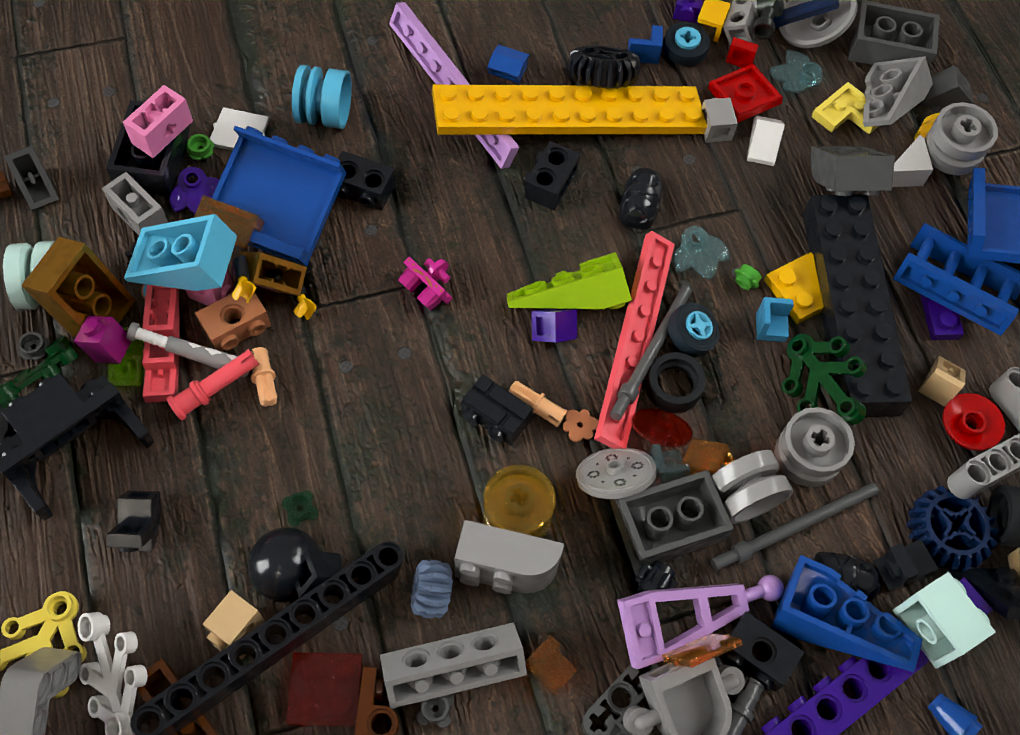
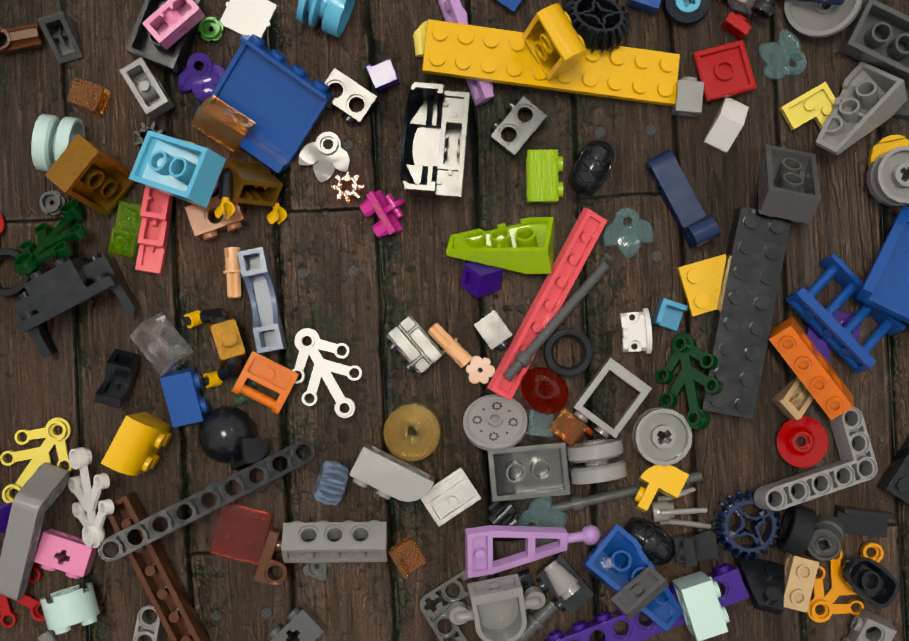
camera: 20 degrees right, 25 degrees up
magenta brick [74,316,132,364] -> none
light grey piece [126,322,249,377] -> none
coral pin [166,349,260,421] -> none
tan brick [203,590,265,660] -> none
clear orange piece [662,633,743,668] -> none
black wheel [668,303,720,356] -> none
bright green plate [734,264,762,290] -> none
white slope [892,135,933,187] -> none
none -> clear orange panel [67,77,111,115]
none -> yellow brick [101,412,172,476]
none -> clear brick [129,312,194,376]
none -> blue brick [160,366,209,428]
none -> torso [184,308,246,388]
none -> orange plate [231,350,299,415]
none -> sand blue arch [237,246,287,354]
none -> white plant [293,328,363,418]
none -> light grey plate [298,132,350,183]
none -> clear orange gear [332,171,364,204]
none -> panel [365,59,400,94]
none -> piece [400,82,470,198]
none -> light yellow arm [413,21,427,57]
none -> plate [421,467,481,527]
none -> brick [473,310,512,351]
none -> clear light blue plate [518,496,568,543]
none -> yellow brick [522,3,587,81]
none -> lime brick [526,149,563,204]
none -> light grey cone [543,560,581,601]
none -> light grey window [572,357,652,438]
none -> flat silver plate [610,565,669,620]
none -> white piece [619,308,652,354]
none -> yellow brick [634,465,689,512]
none -> dark blue beam [646,149,721,249]
none -> light grey plant [652,487,712,529]
none -> orange brick [769,316,854,420]

